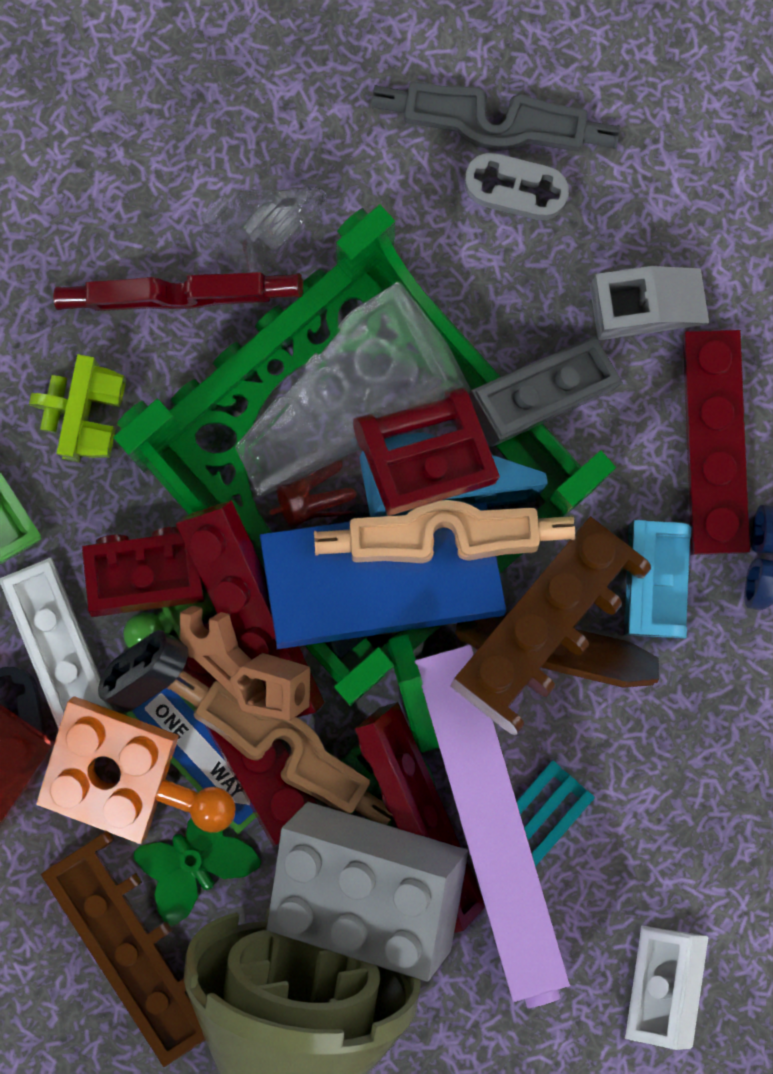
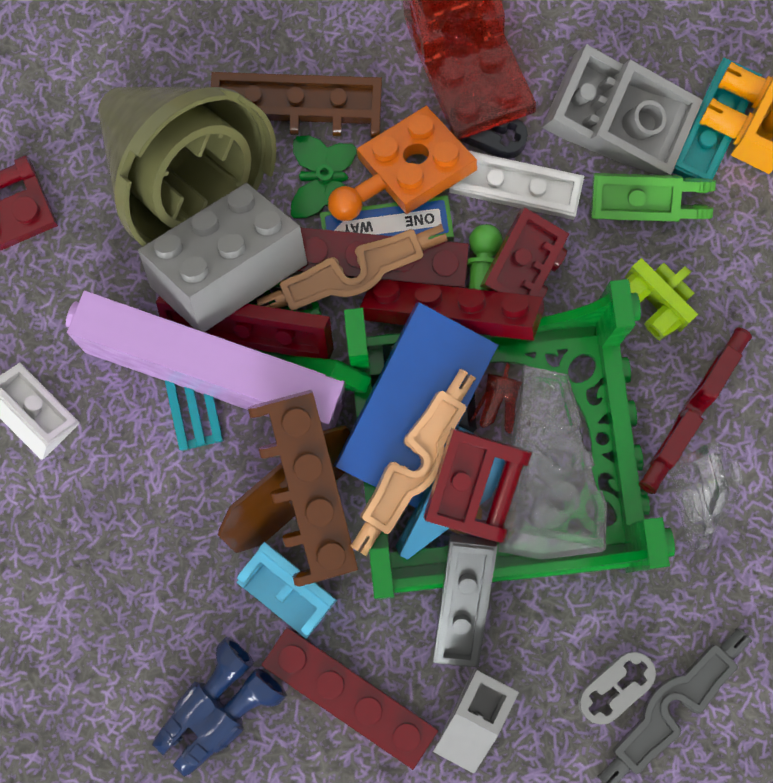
camera: 135 degrees right, 5 degrees down
black beam [98,630,188,712] -> none
nougat piece [180,606,310,721] -> none

